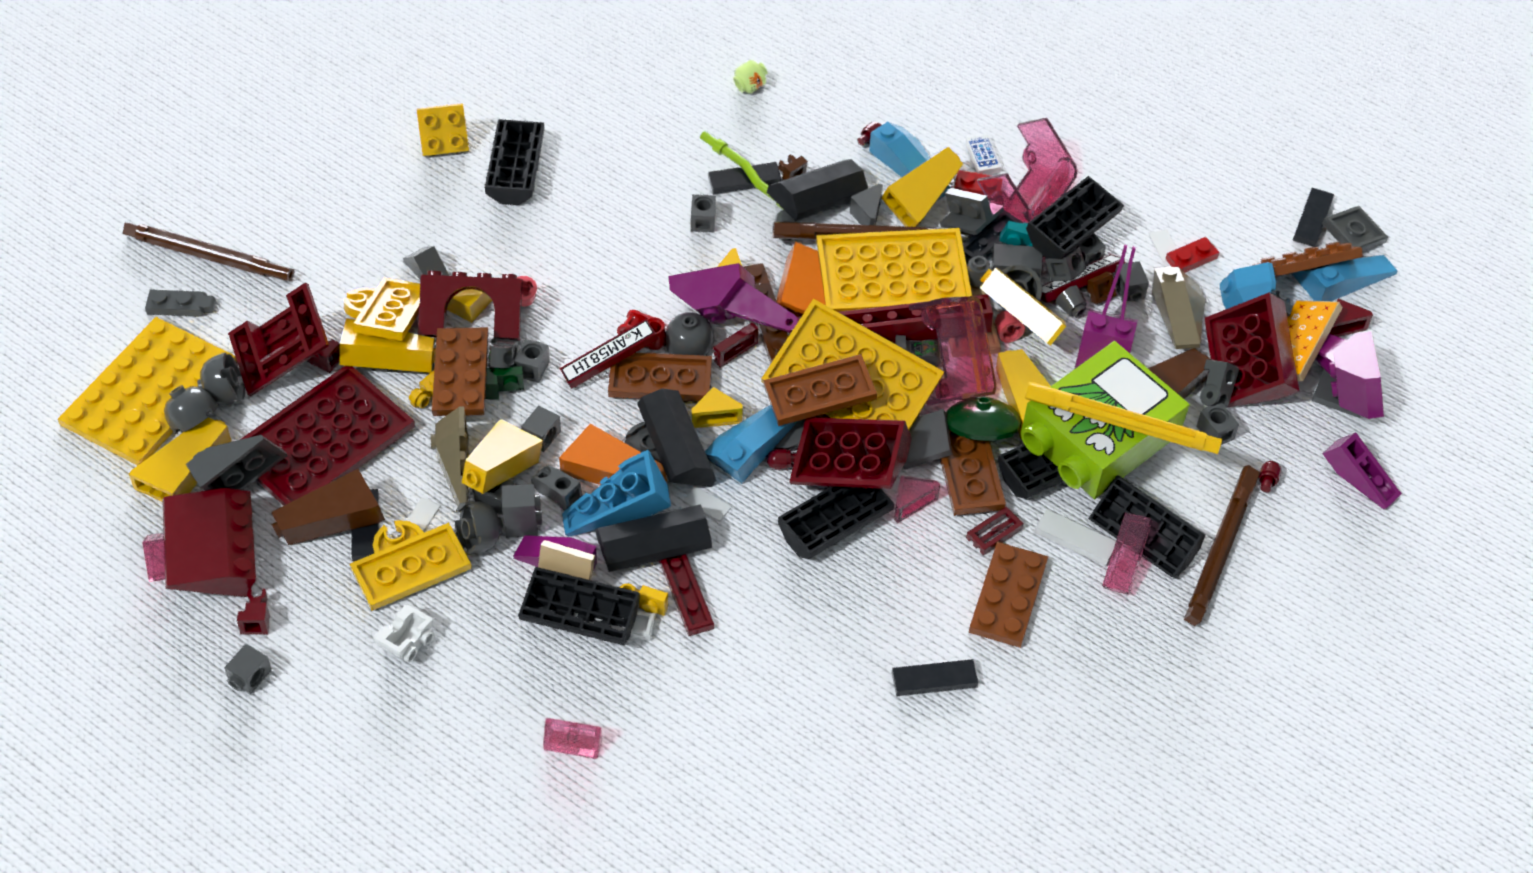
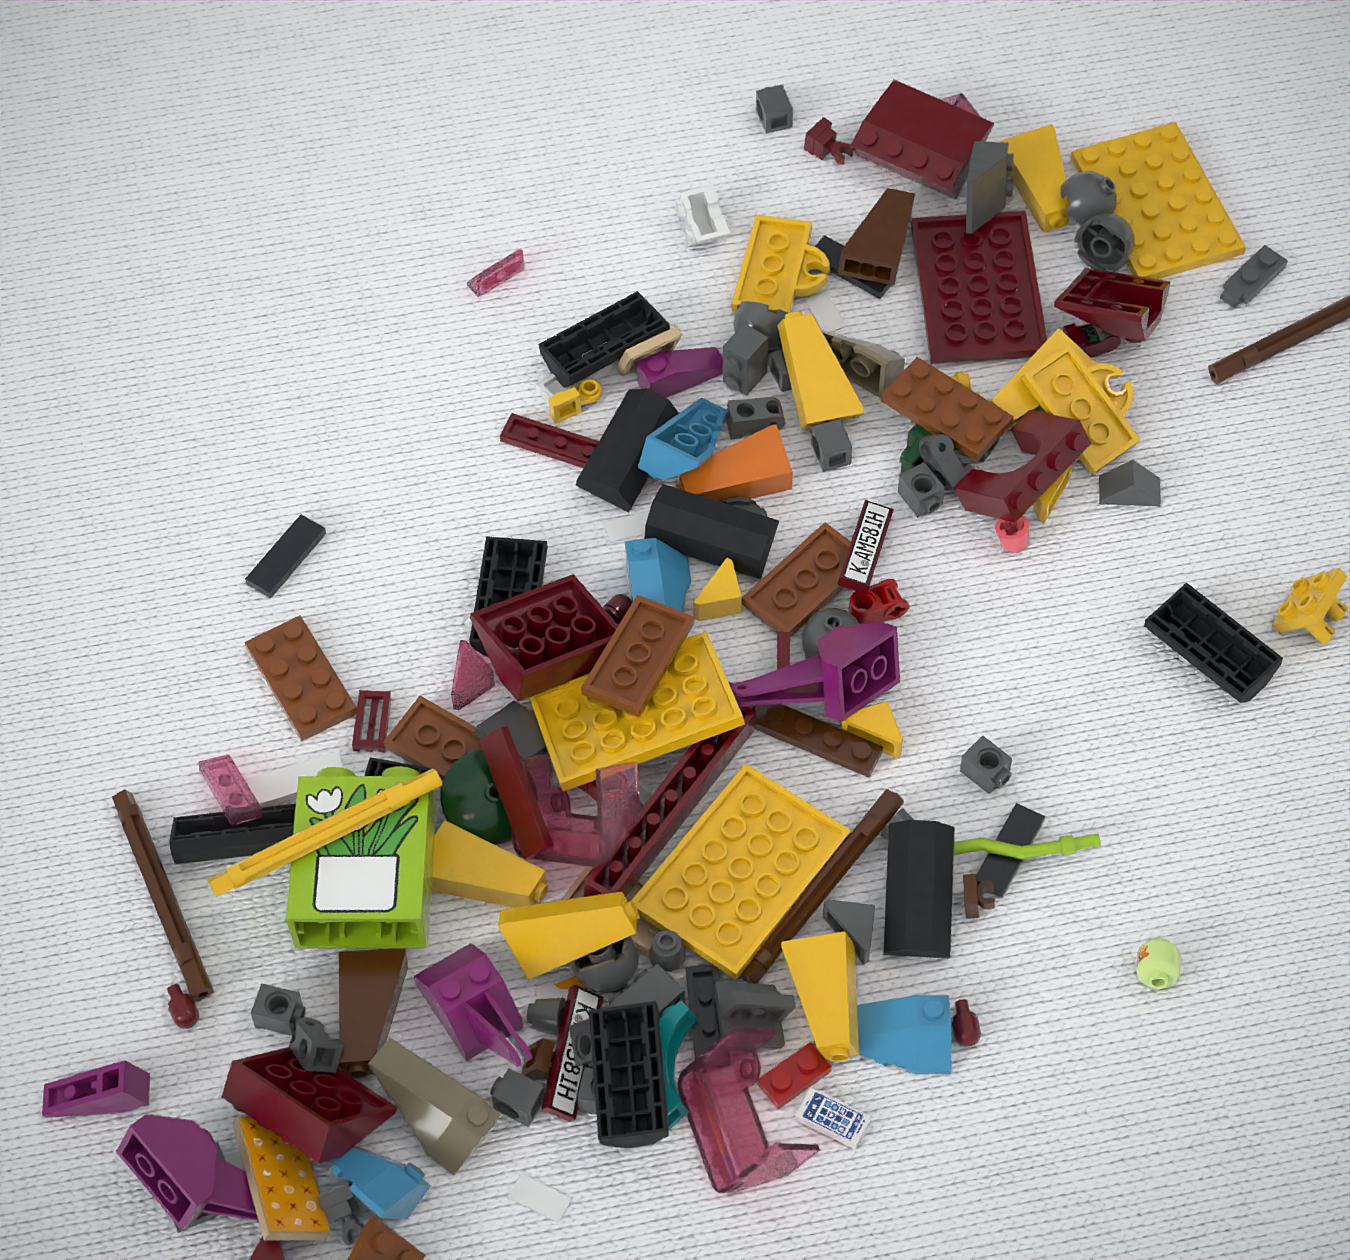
camera: 135 degrees right, 5 degrees up
orange slope [776,242,826,324] -> none
red plate [1166,236,1220,273] -> none
none -> dark red tile [479,726,553,860]

